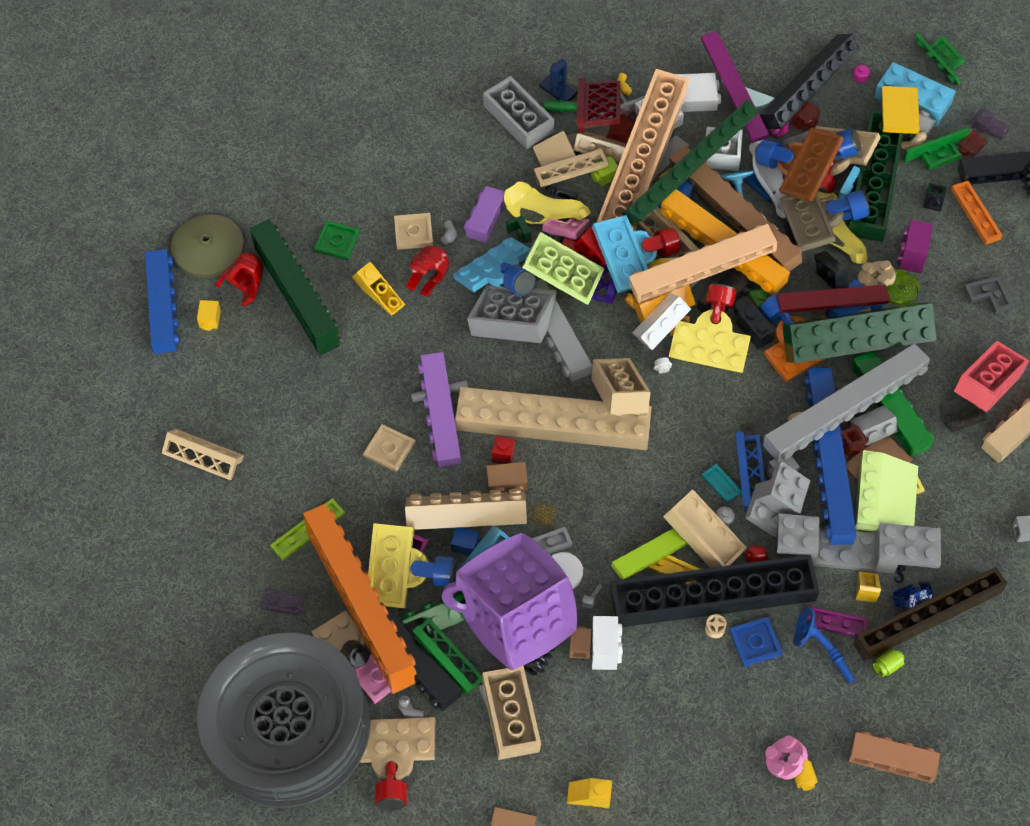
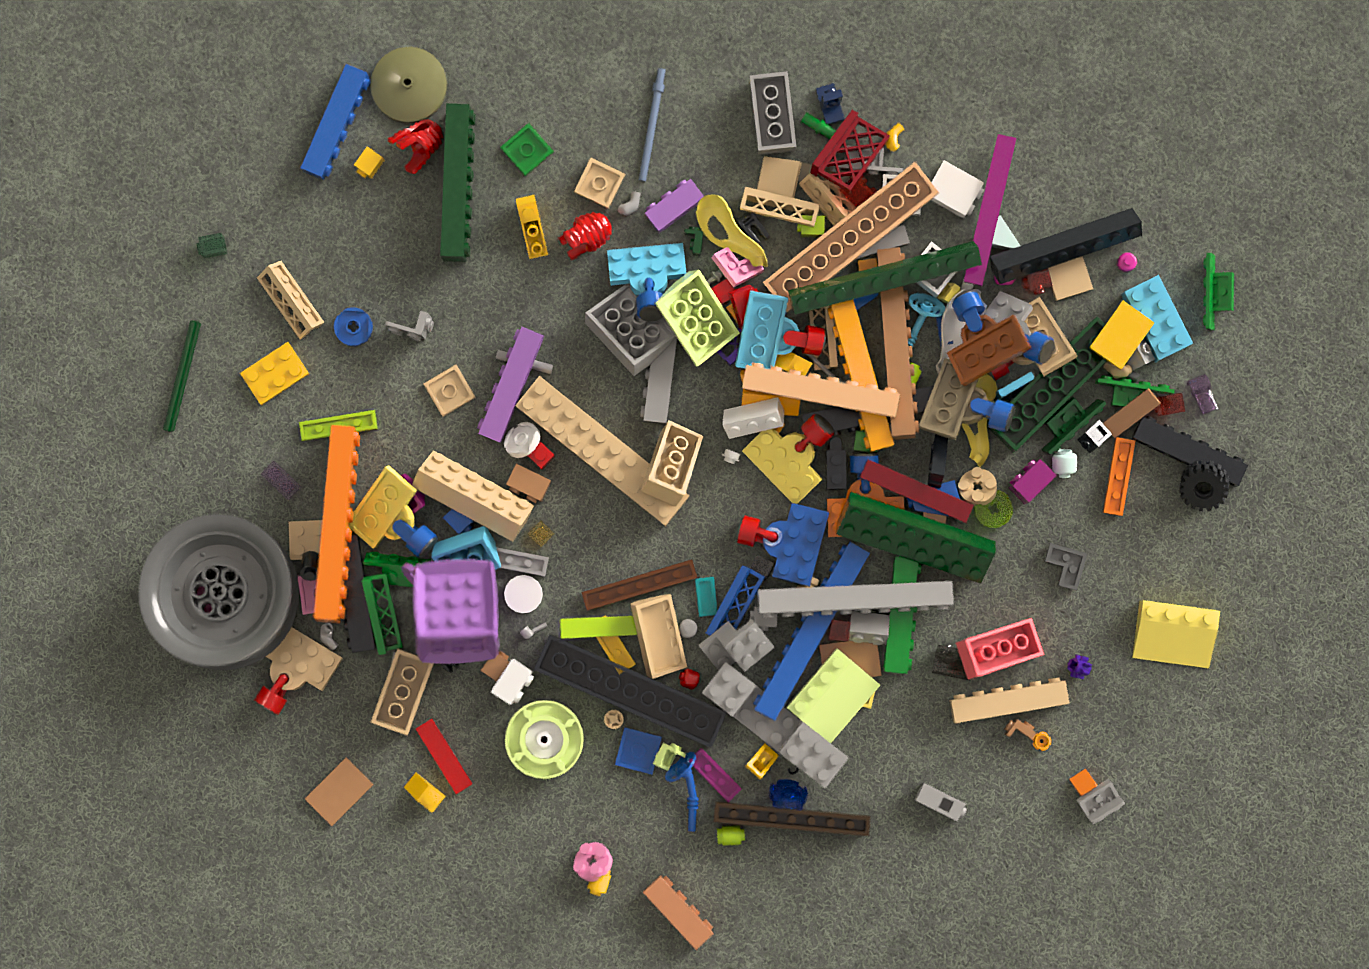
camera: 30 degrees right, 25 degrees up
none -> dark green axle [163,320,201,432]
none -> clear green brick [197,233,227,258]
none -> yellow plate [240,342,309,405]
none -> blue plate [334,308,373,346]
none -> light grey bracket [385,311,434,341]
none -> red tile [416,718,473,794]
none -> white tile [504,422,540,458]
none -> yellowish green piece [505,700,584,779]
none -> reddish brown plate [581,559,697,611]
none -> sand blue bar [639,68,665,182]
none -> yellowish green bracket [653,743,686,771]
none -> blue plate [736,503,829,587]
none -> light yellow tile [937,282,961,304]
none -> dark green bracket [1041,397,1107,455]
none -> tan tile [1046,256,1093,301]
none -> light aqua head [1052,449,1077,478]
none -> medium nougat tile [1103,388,1161,438]

